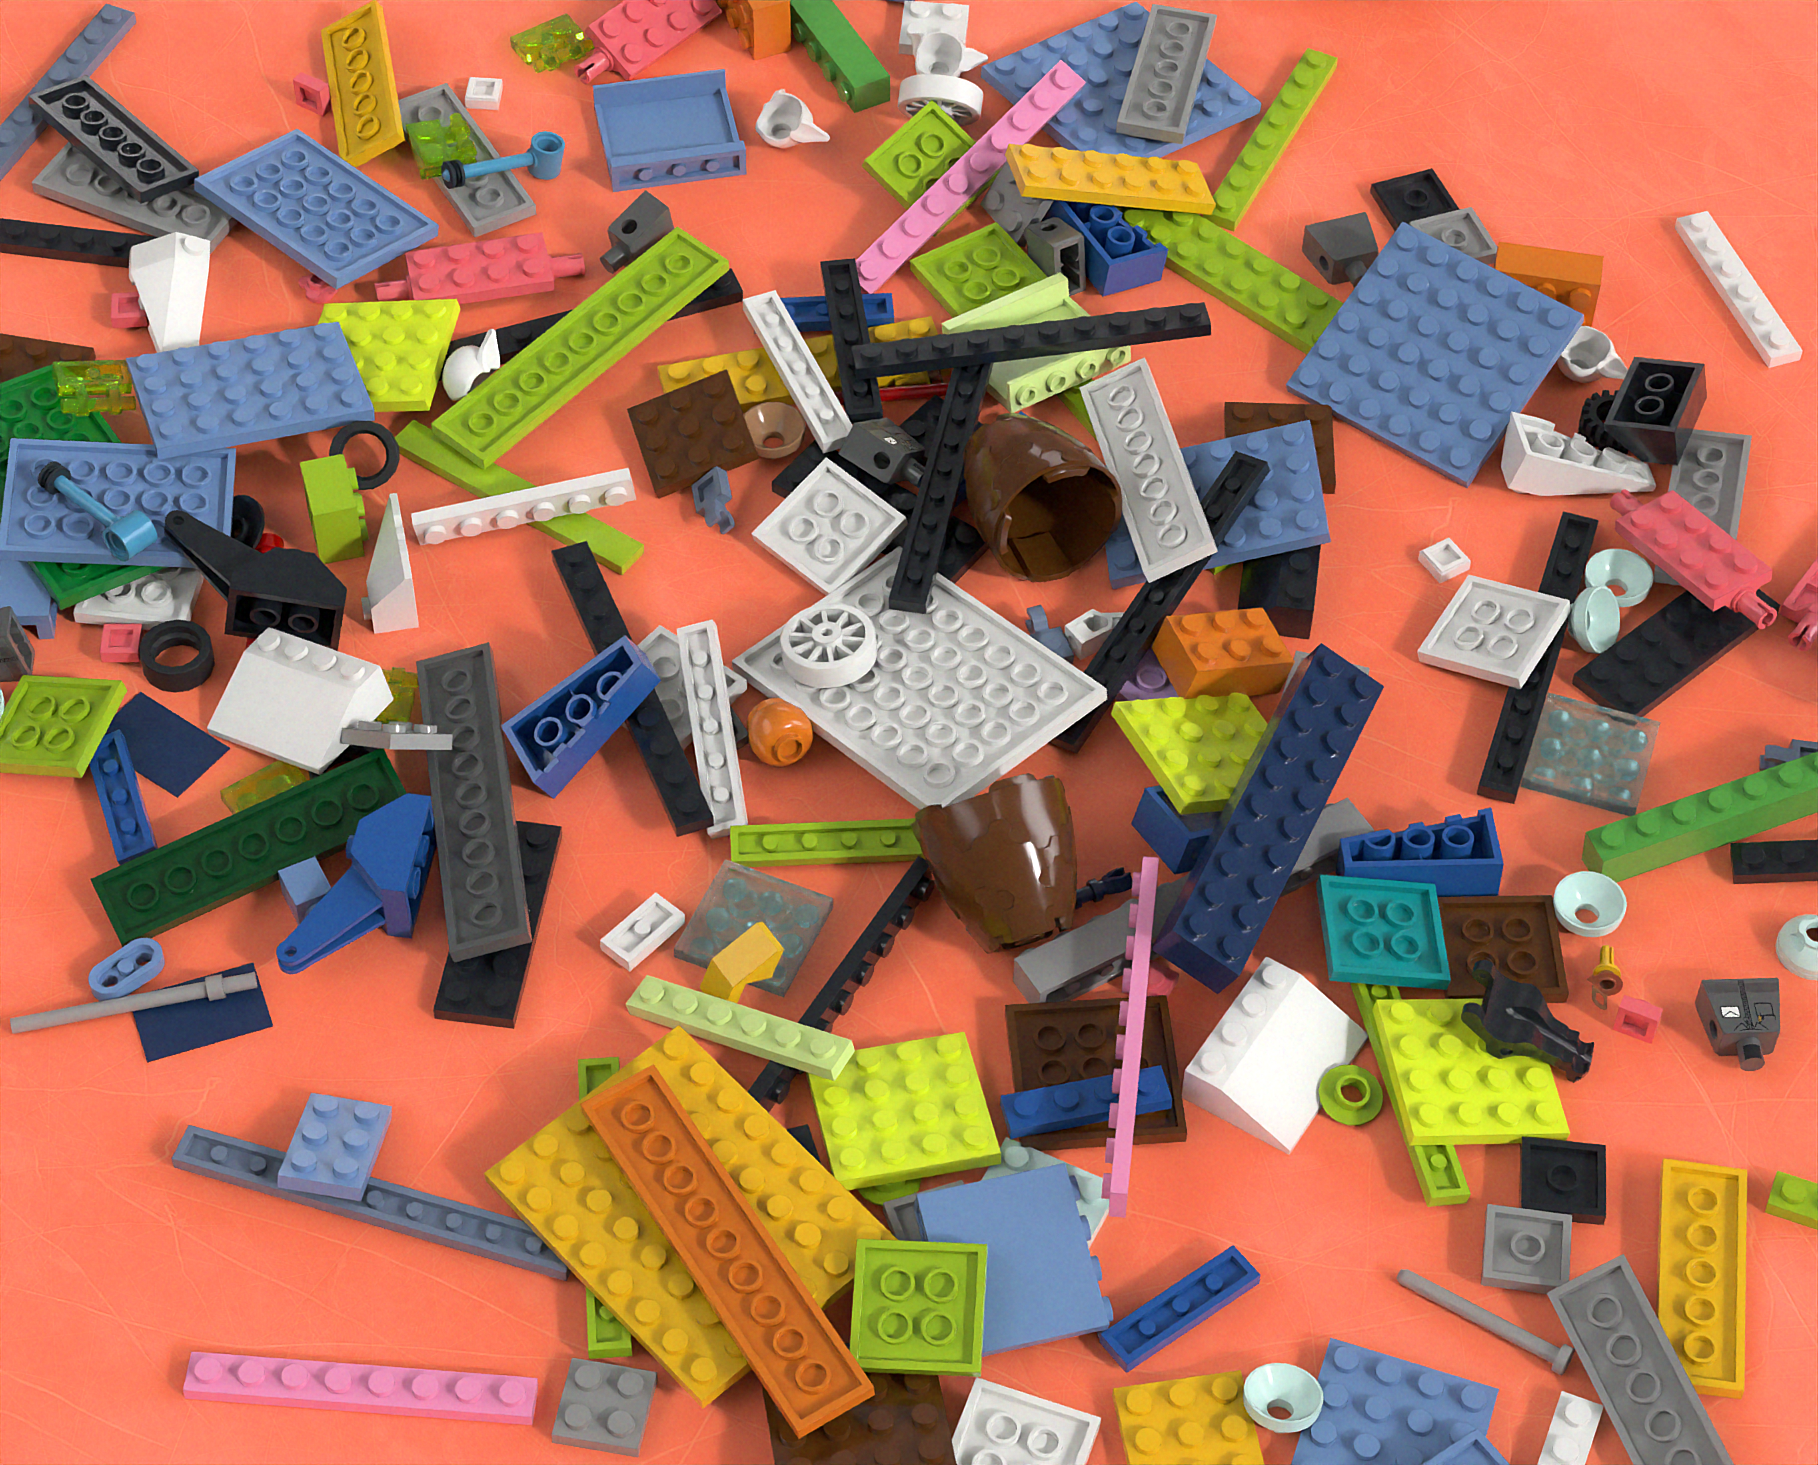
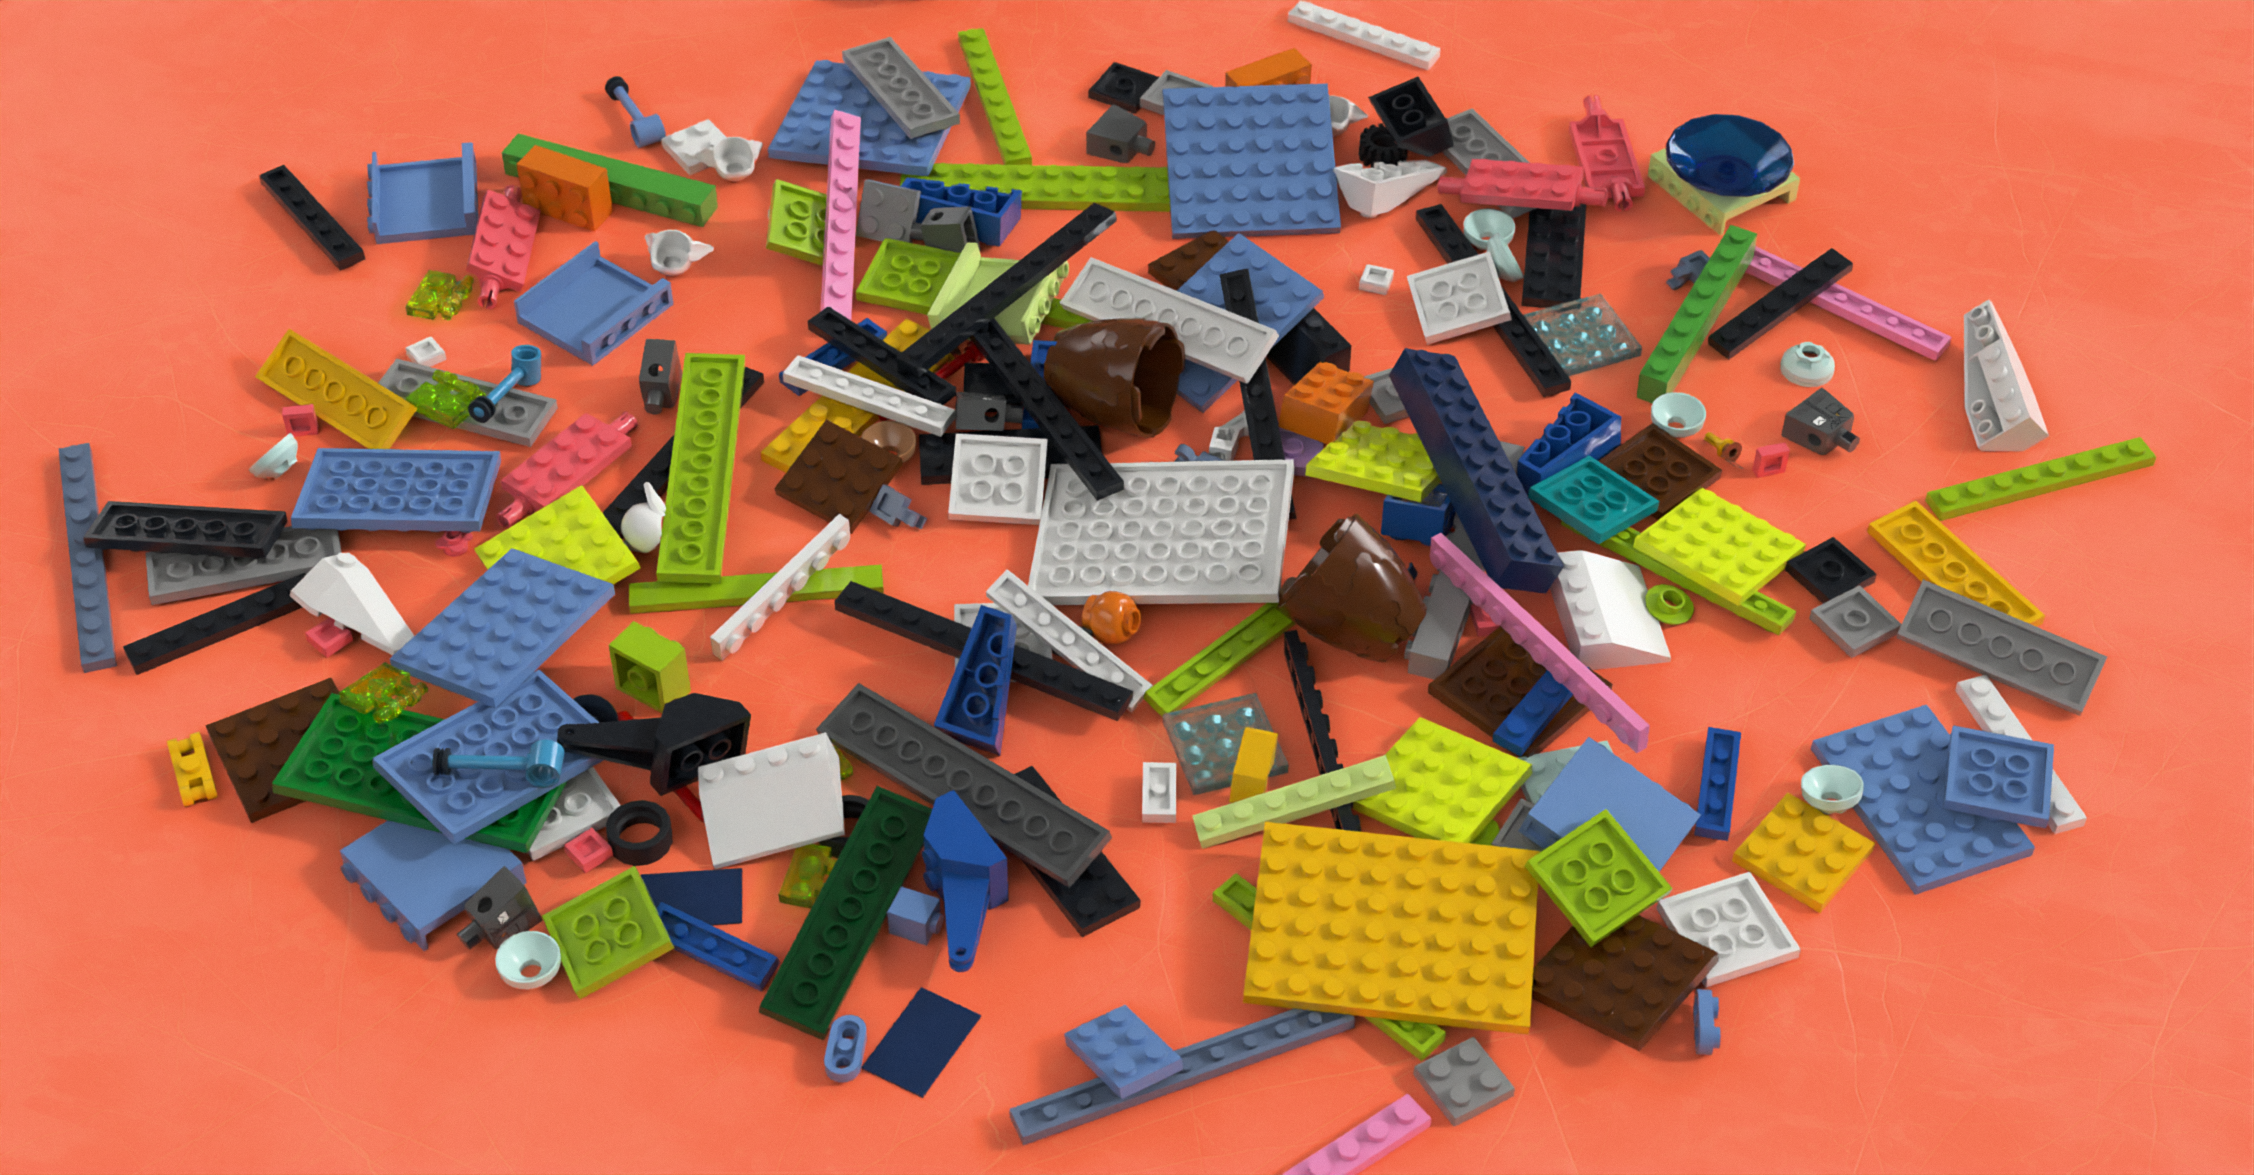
camera: 40 degrees left, 5 degrees down
light grey bar [10,972,258,1034] -> none
black tyre [329,421,400,490] -> none
light grey plate [341,721,453,750] -> none
white wedge [361,493,419,634] -> none
orange plate [580,1064,875,1439] -> none
white wheel [780,603,877,688] -> none
white wheel [898,74,983,126] -> none
yellow plate [1005,144,1216,215] -> none
light grey bar [1396,1269,1575,1376] -> none
black animal [1461,960,1595,1083] -> none
none -> light aqua piece [249,433,298,479]

